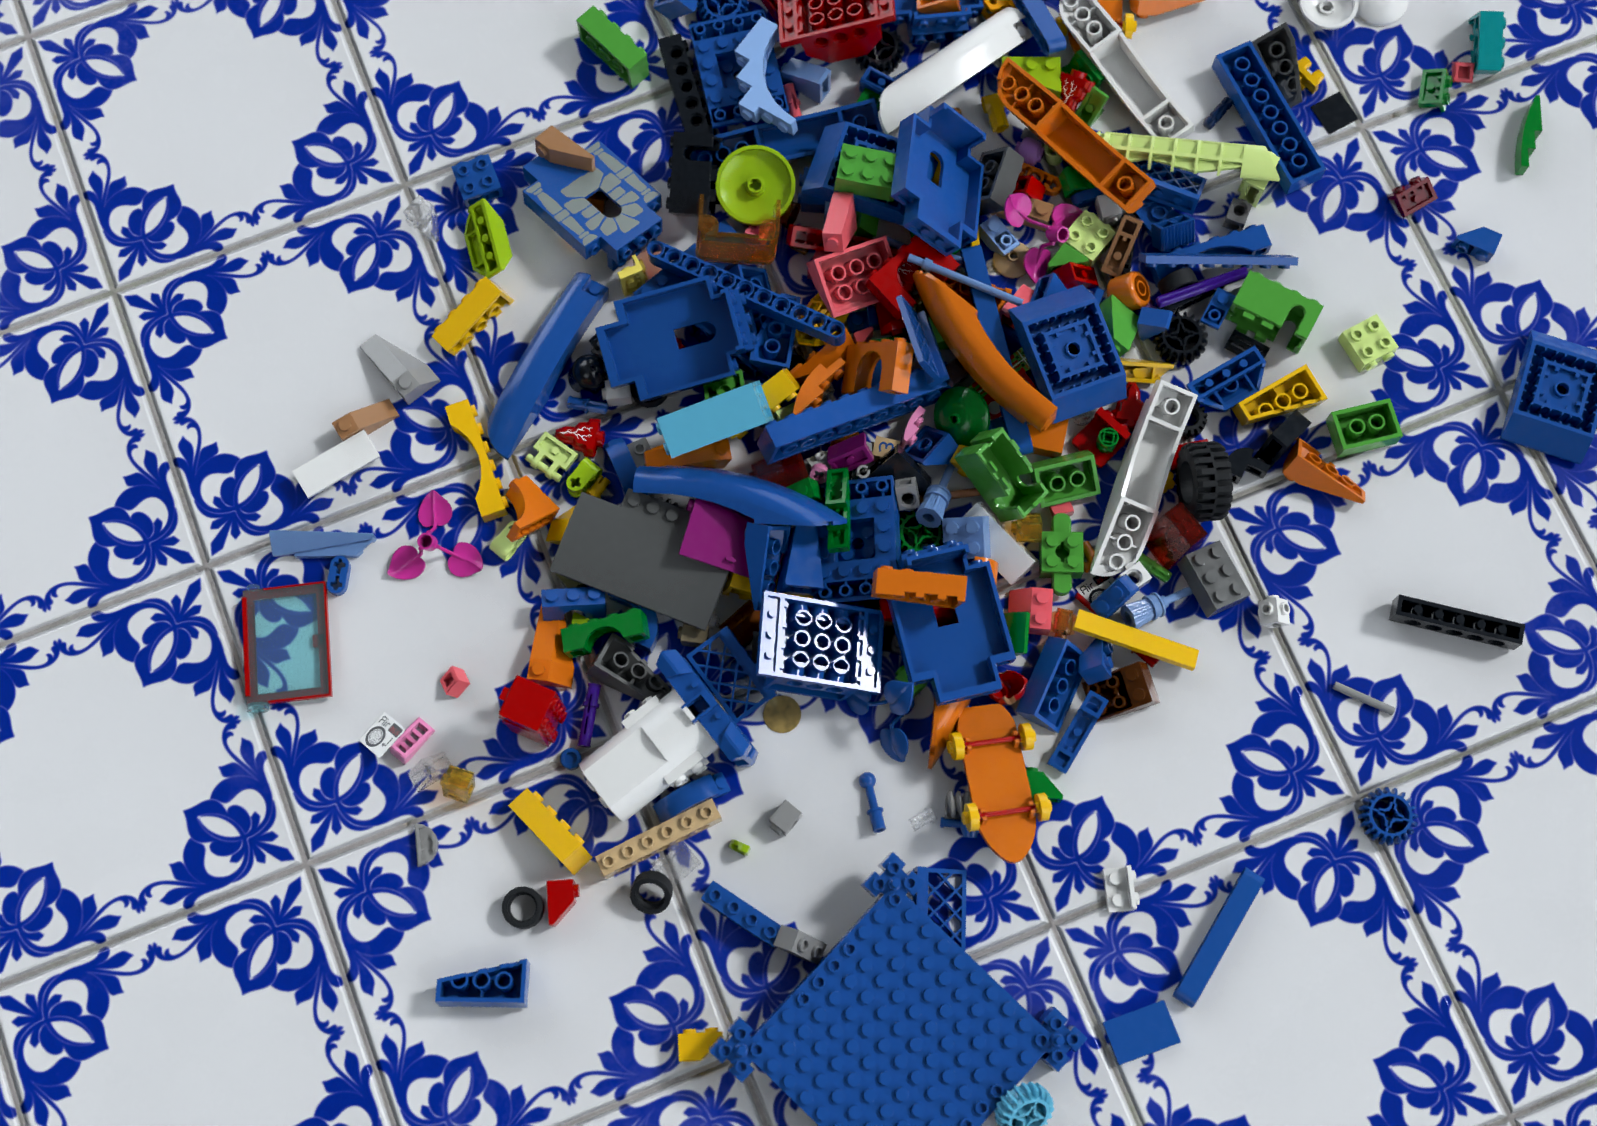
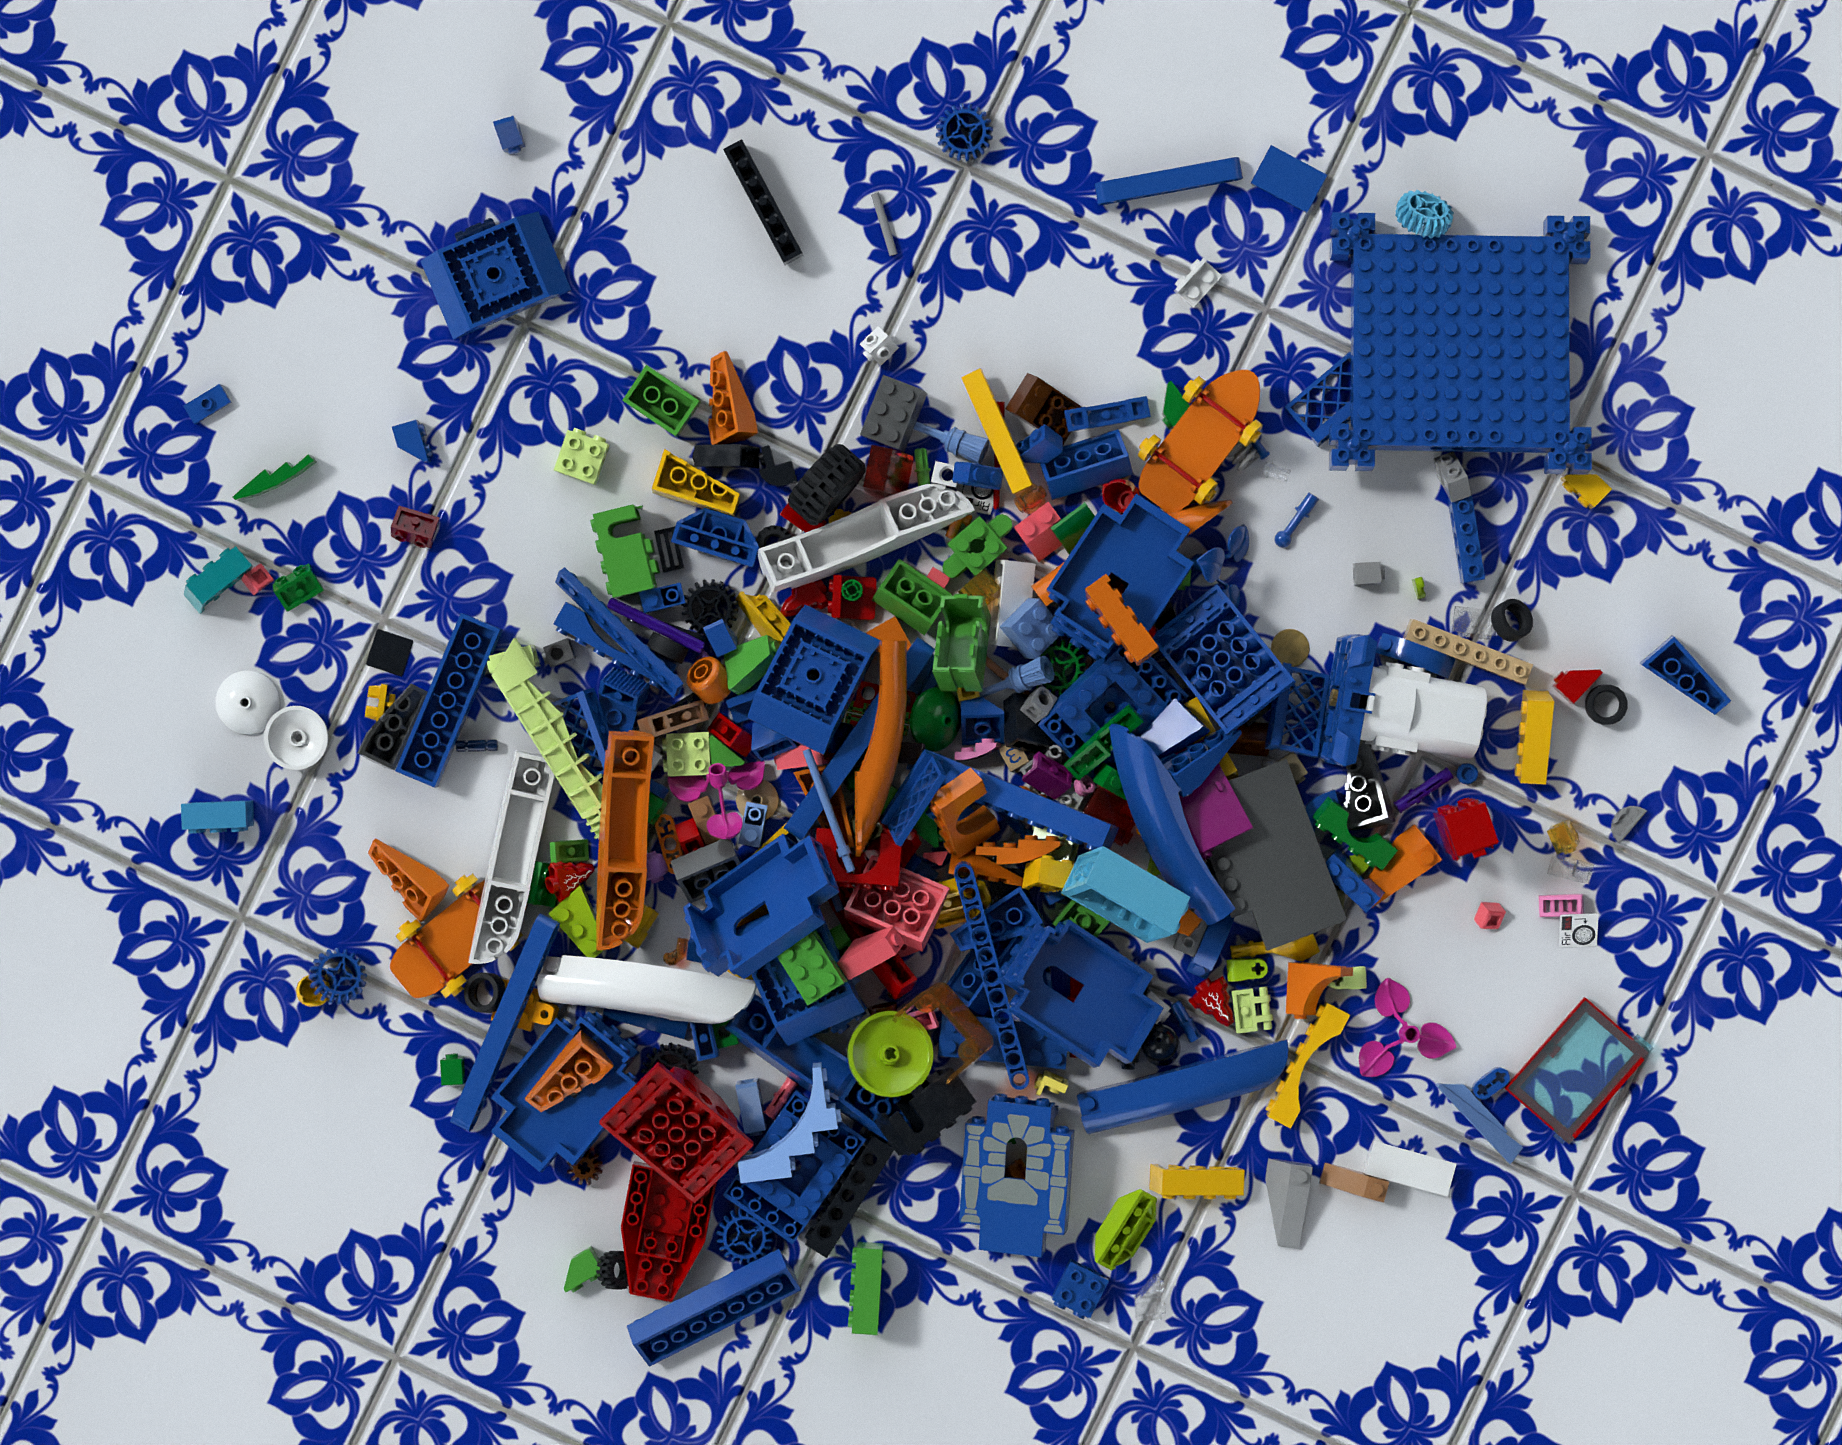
camera: 135 degrees left, 15 degrees up
medium nougat slope [535,125,595,172] -> none

